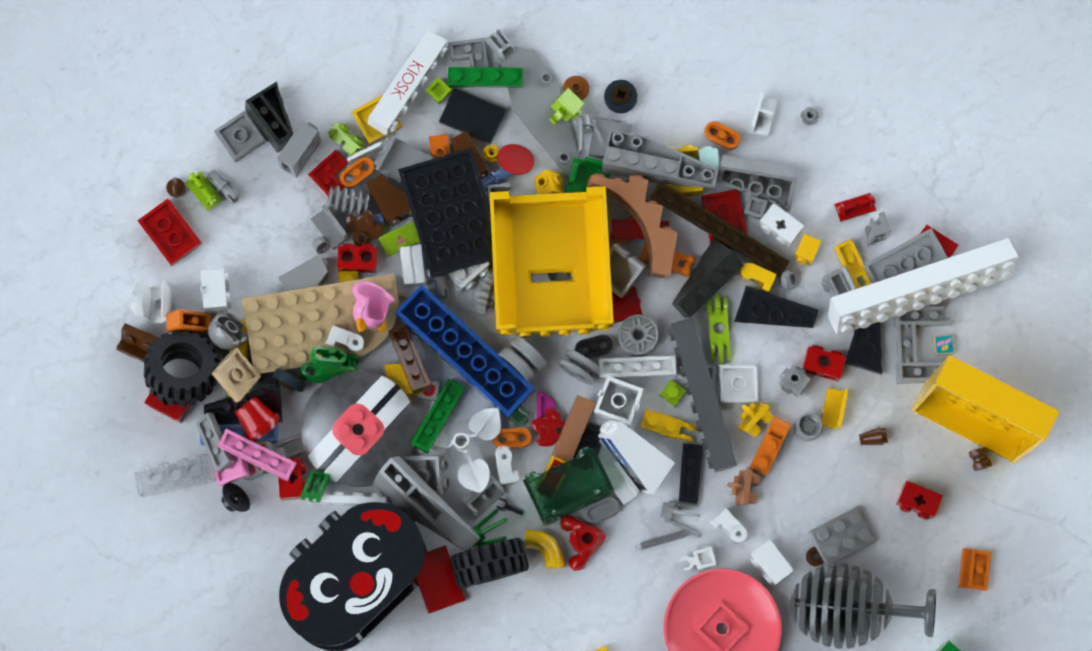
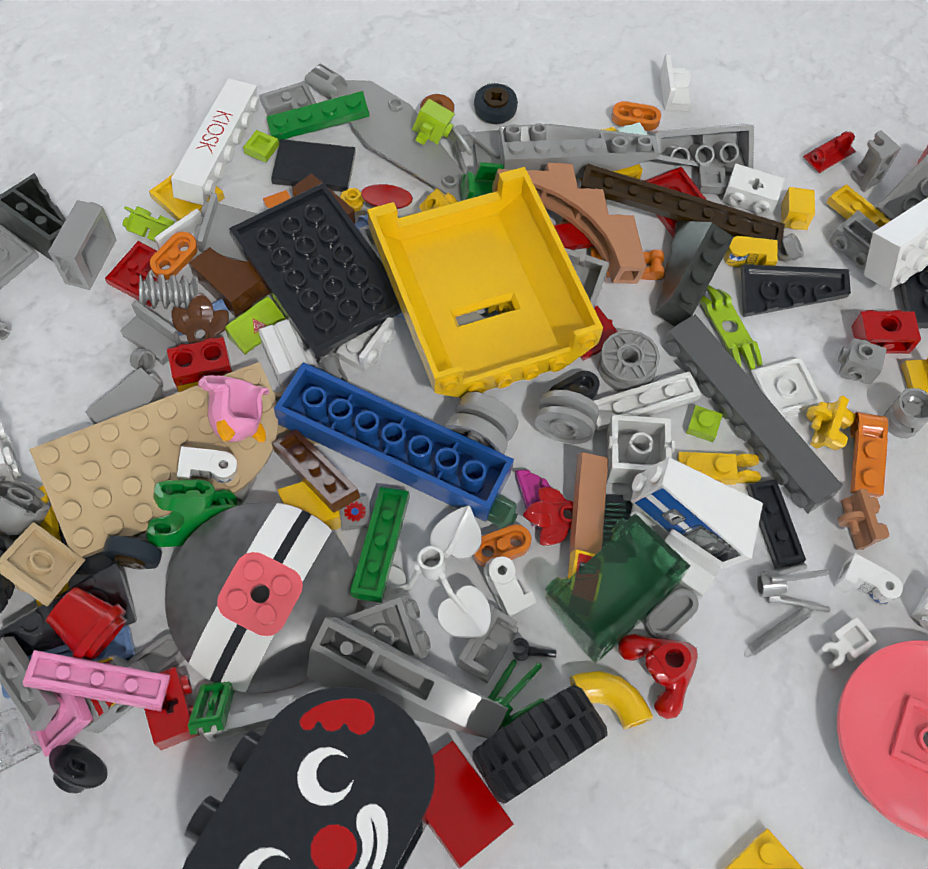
camera: 20 degrees left, 15 degrees down
light grey gear [474,272,495,315] -> none
light grey plate [800,107,819,125] -> none

